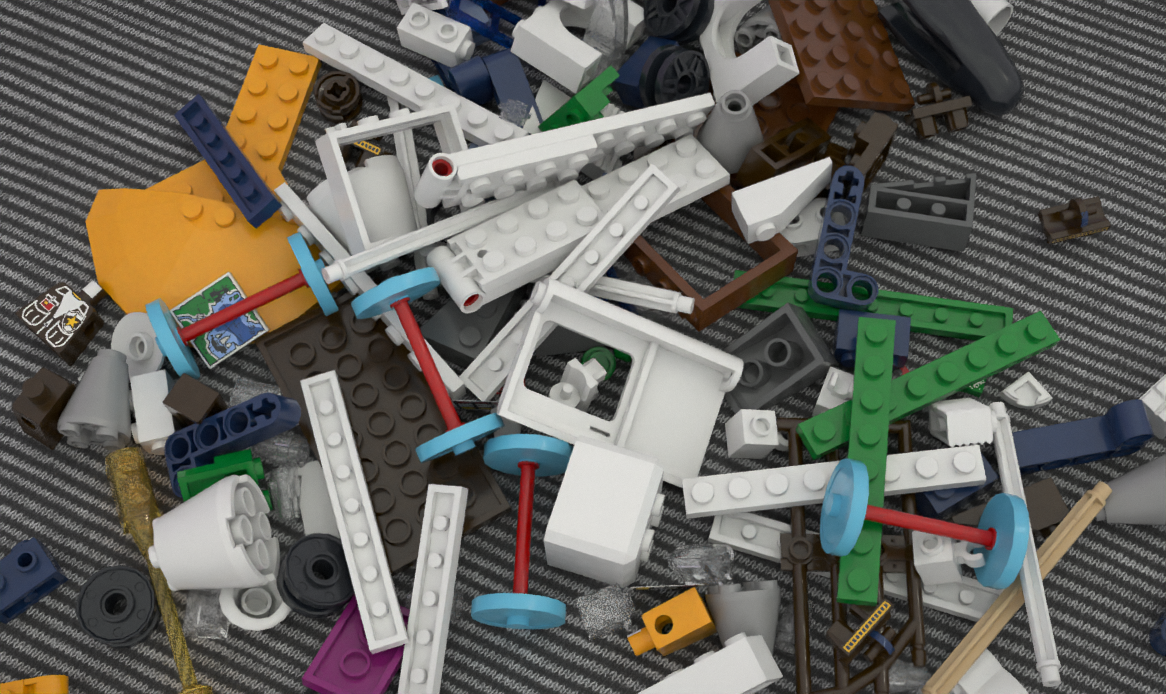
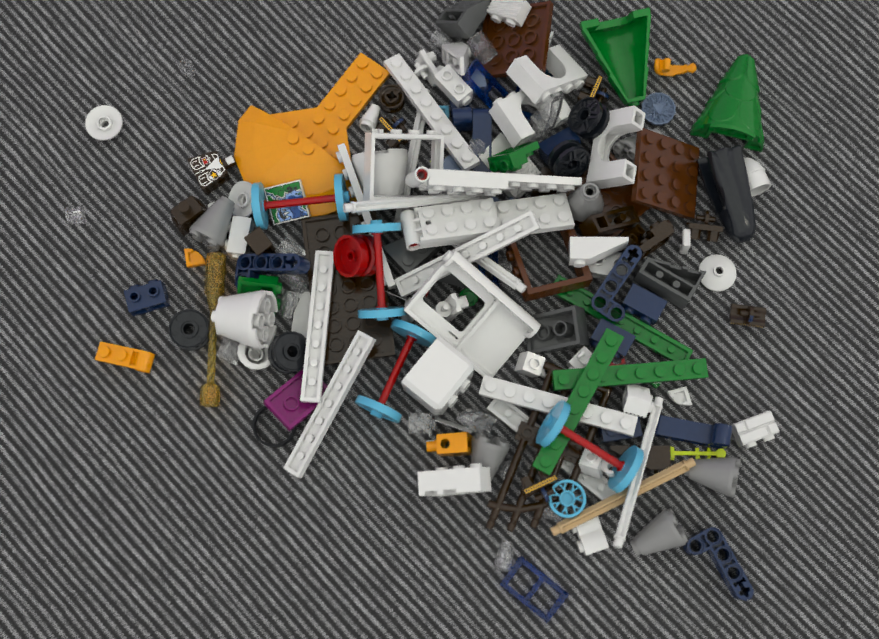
camera: 20 degrees right, 10 degrees up
dark blue plate [174,94,282,229] -> none
none -> light orange tile [184,248,207,268]
none -> red wheel [333,234,376,277]
none -> white cone [359,104,381,132]
none -> white hips [414,49,444,87]
none -> medium azure wheel [548,479,586,518]
none -> dark blue brick [621,283,668,325]
none -> light grey cone [630,508,689,556]
none -> neon yellow piece [670,446,726,460]
none -> white tile [679,229,691,254]
none -> white dish [698,254,736,292]

